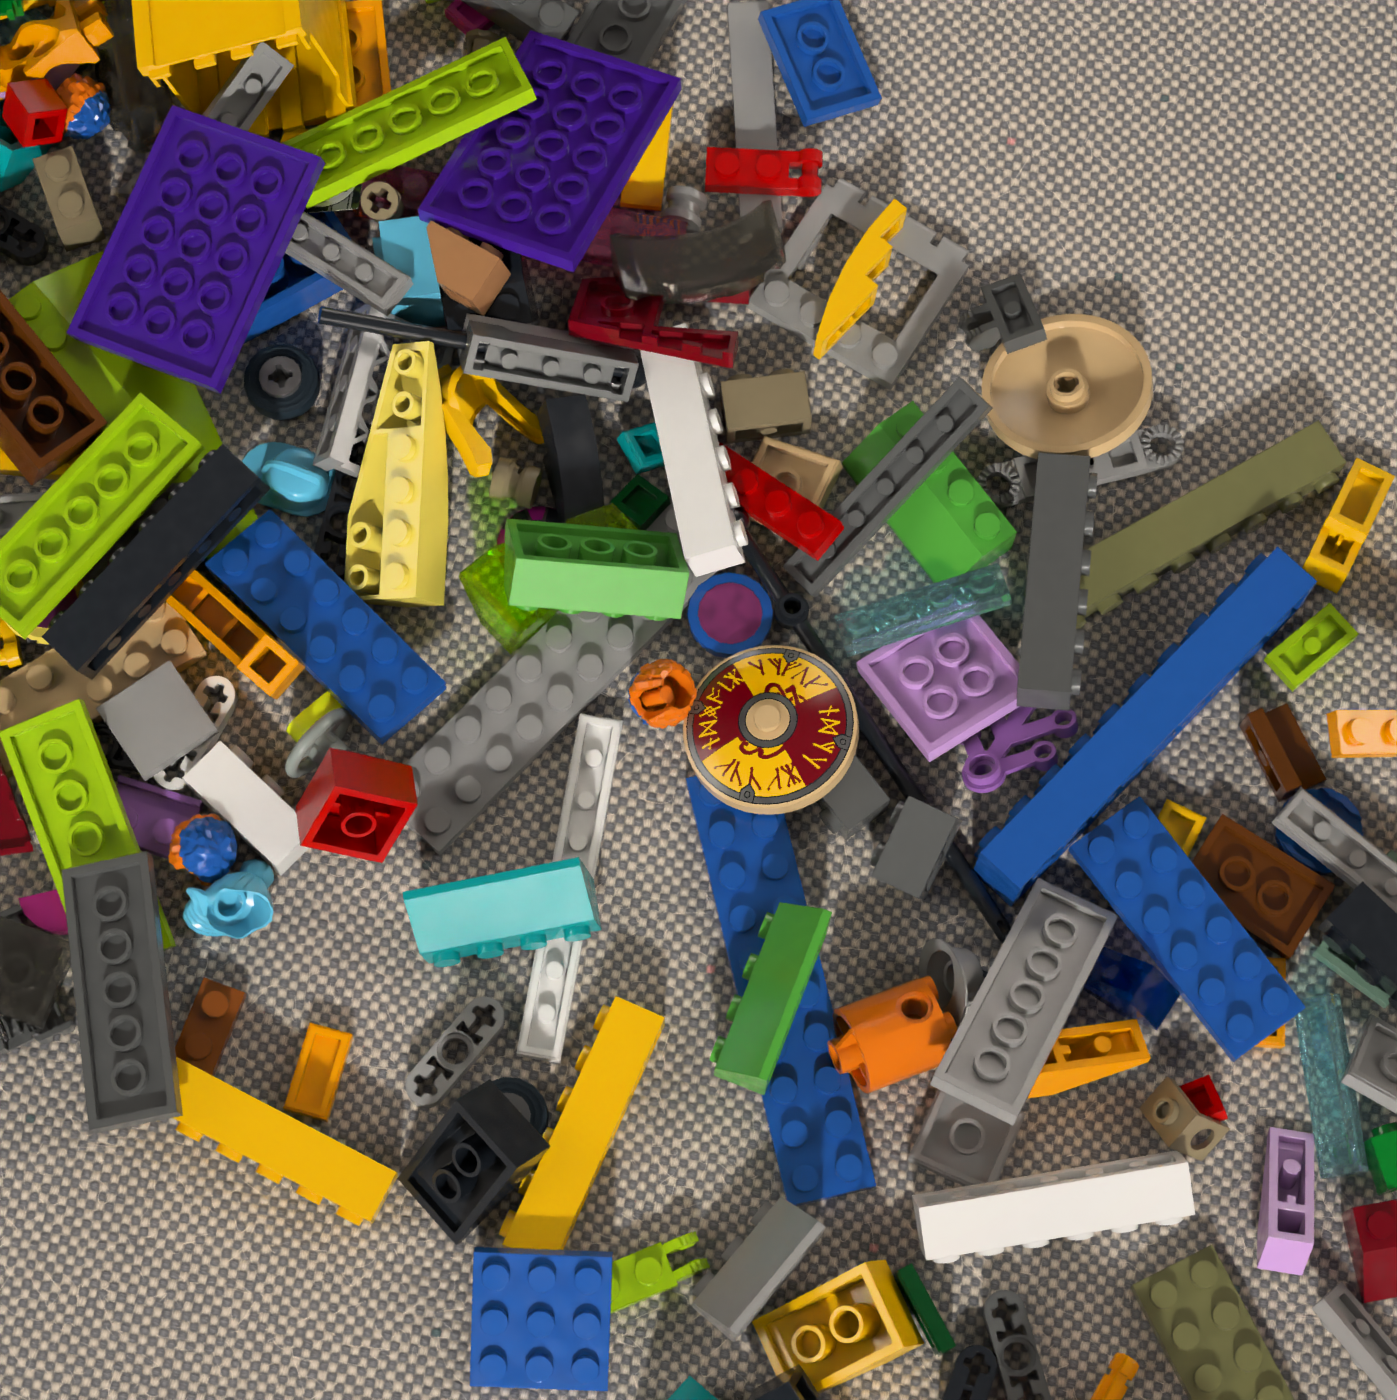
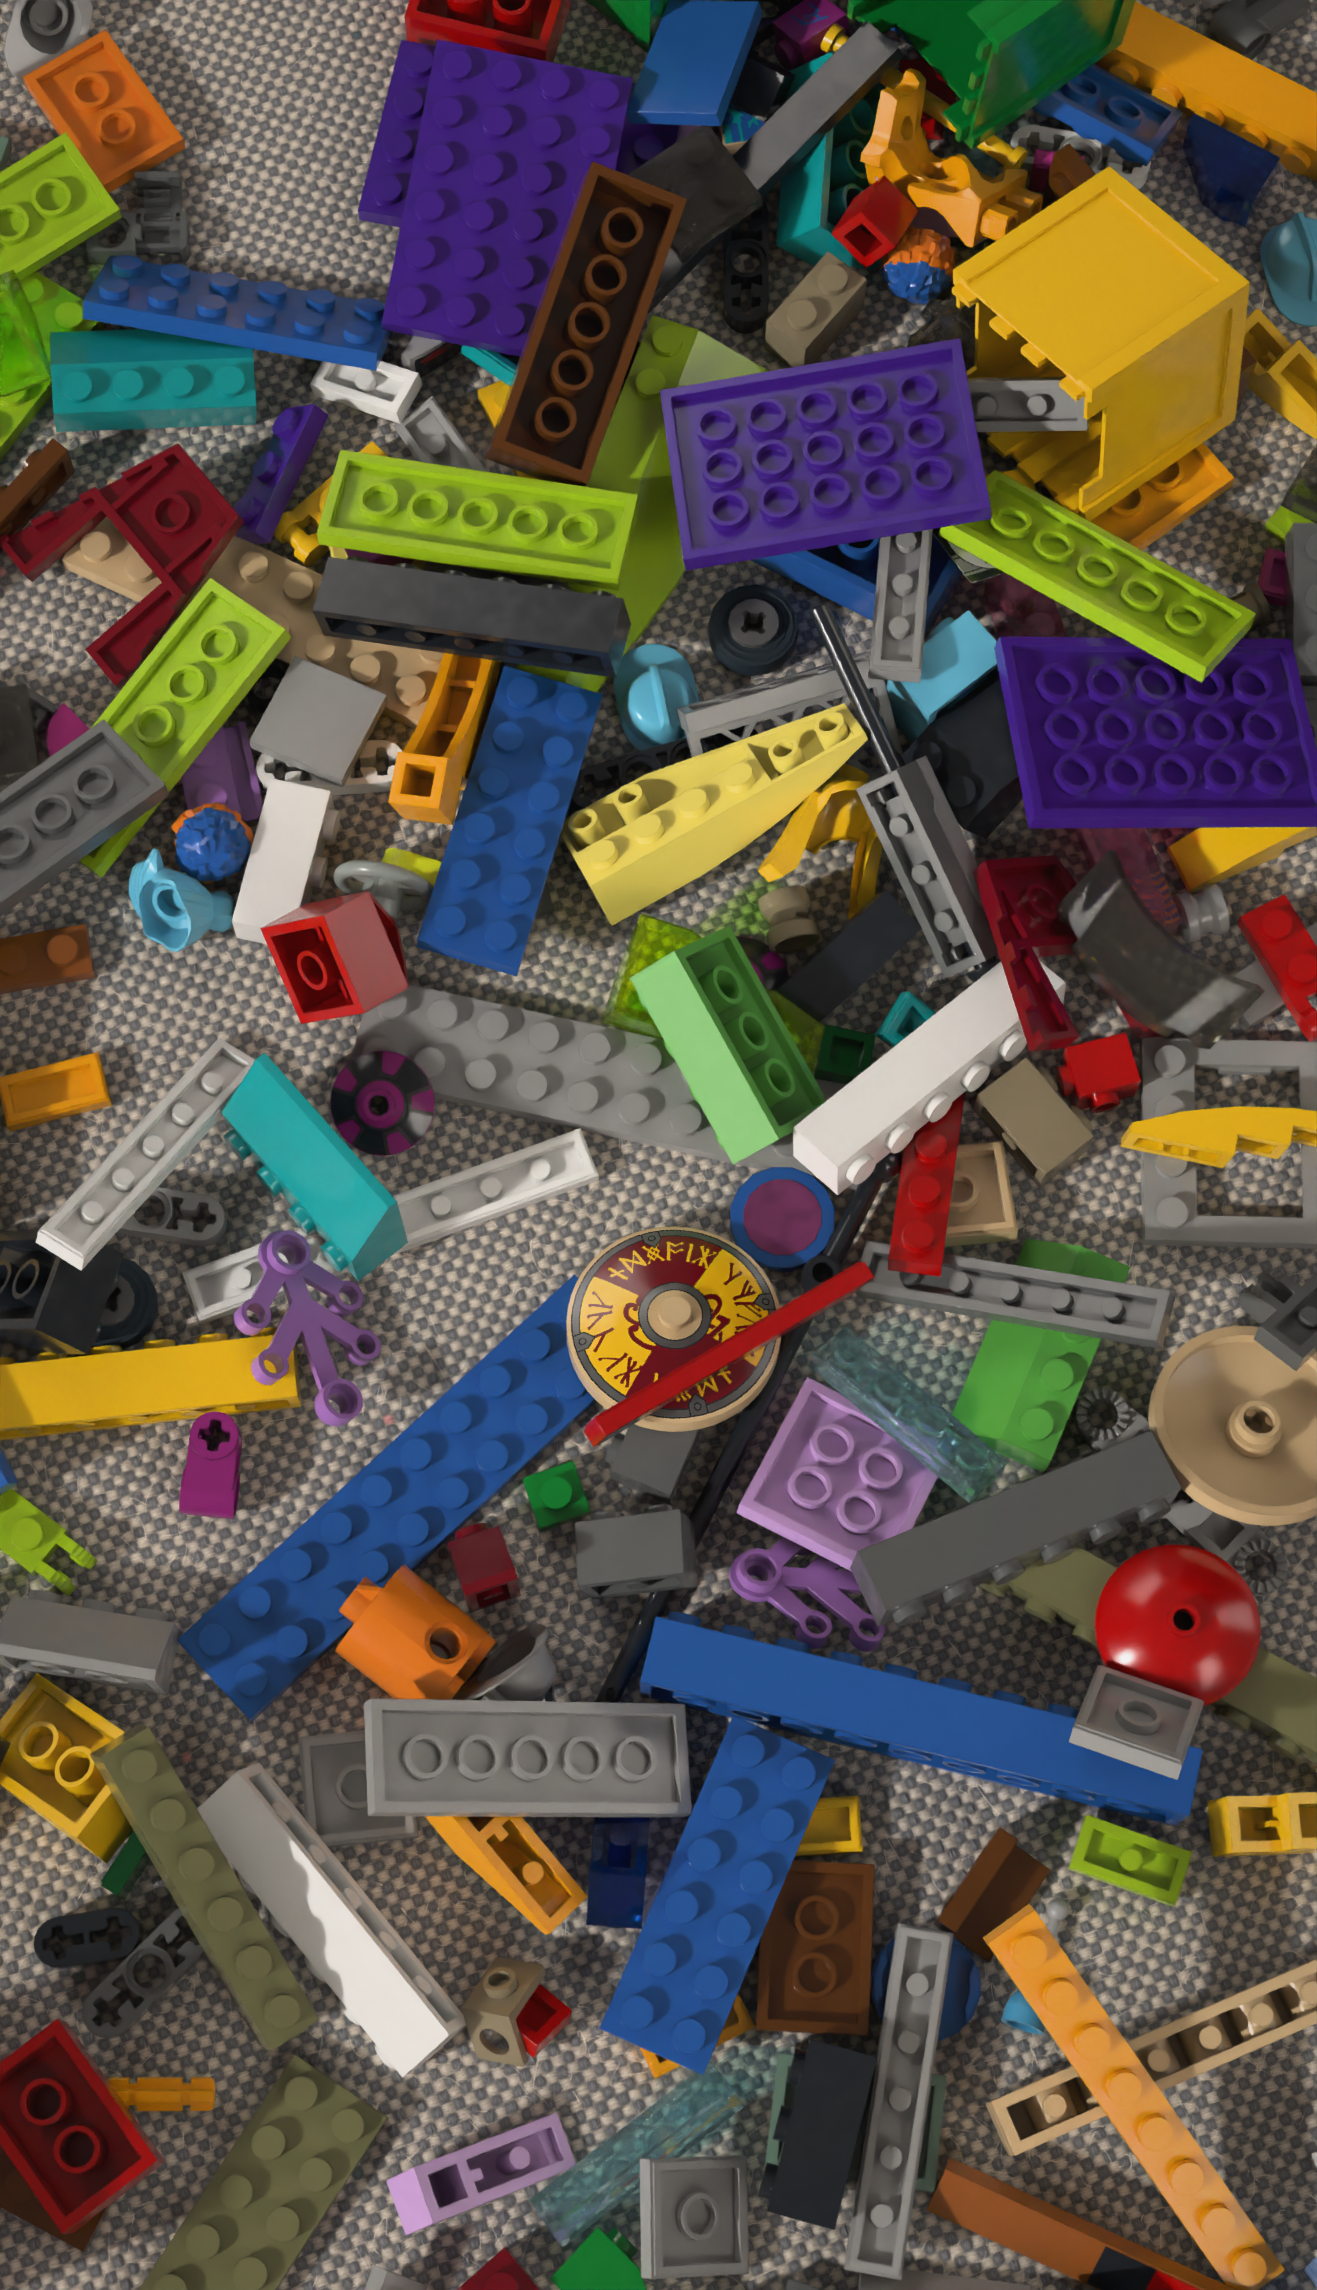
camera: 60 degrees right, 0 degrees up
dark tan bush [360,182,404,223] -> none
medium nougat slope [426,221,511,316] -> none
orange piece [628,659,697,729] -> none
bright green slope [709,902,832,1095] -> none
none -> white tile [36,1038,255,1271]
none -> olive brick [90,1725,320,2051]
none -> magenta piece [179,1411,242,1519]
none -> medium lavender plant [234,1230,381,1427]
none -> dish [330,1051,435,1156]
none -> dark red slope [447,1523,521,1613]
none -> green plate [522,1461,591,1532]
none -> red tile [584,1261,874,1447]
none -> dark azure hinge [1001,1898,1069,2035]
none -> red brick [1055,1032,1141,1113]
none -> light grey tile [1069,1665,1204,1780]
none -> red dish [1094,1544,1261,1707]

